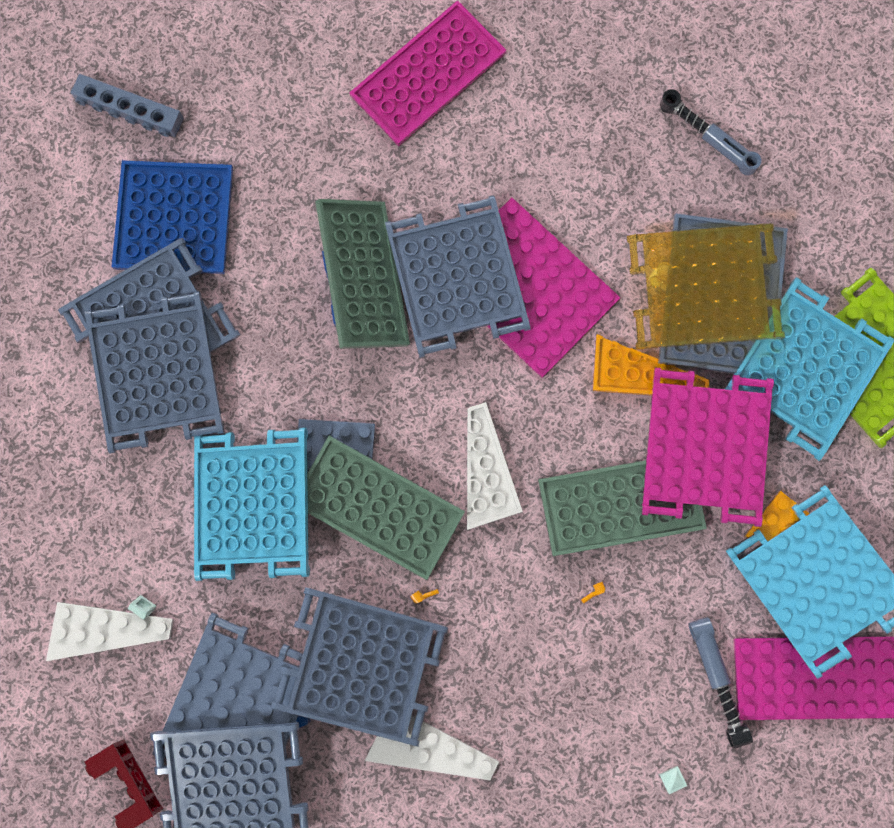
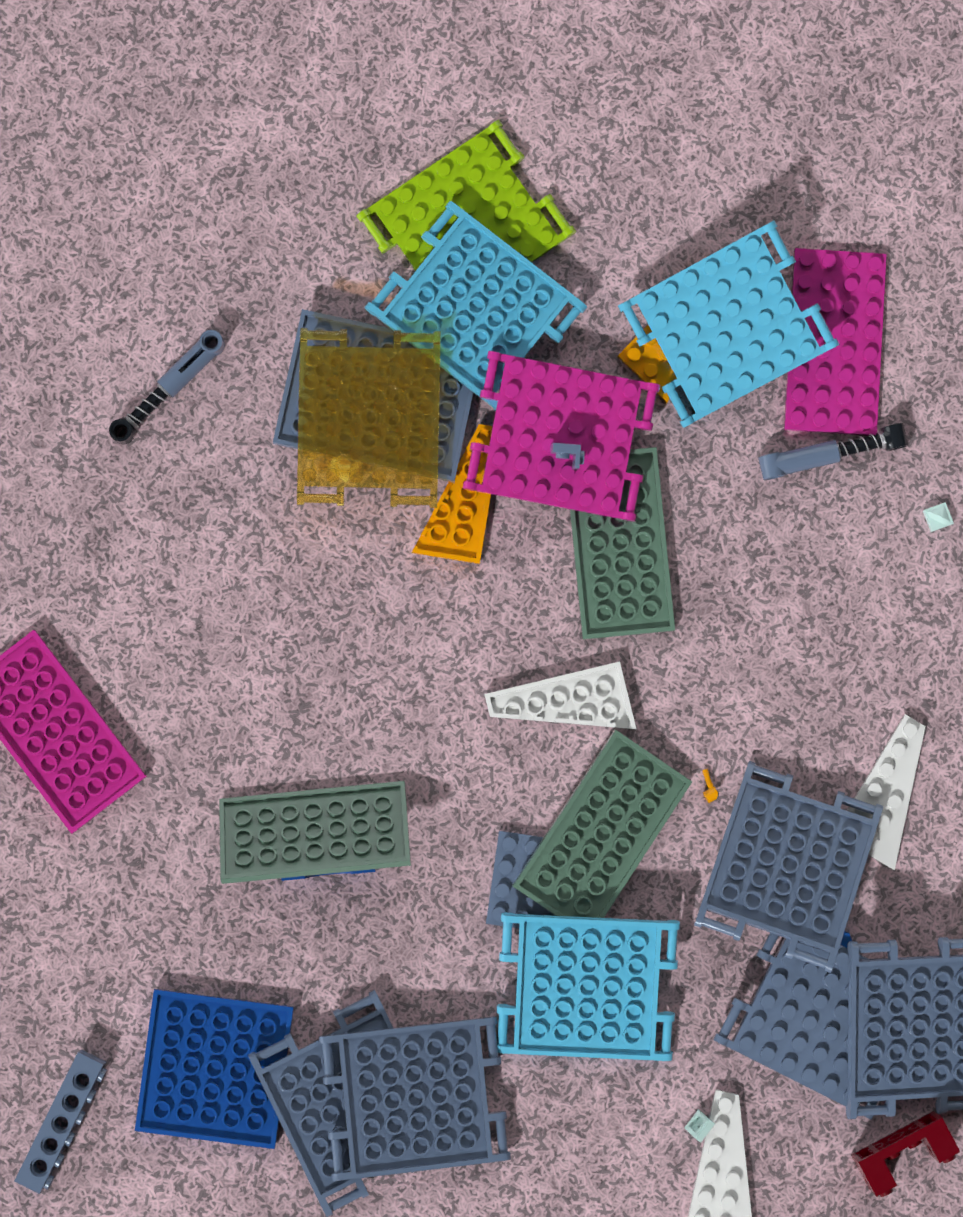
camera: 90 degrees left, 5 degrees up
sand blue plate [385,195,531,358] -> none
dark pink plate [487,197,620,378] -> none
light orange hand [581,582,605,604] -> none
none -> sand blue bracket [550,443,585,470]

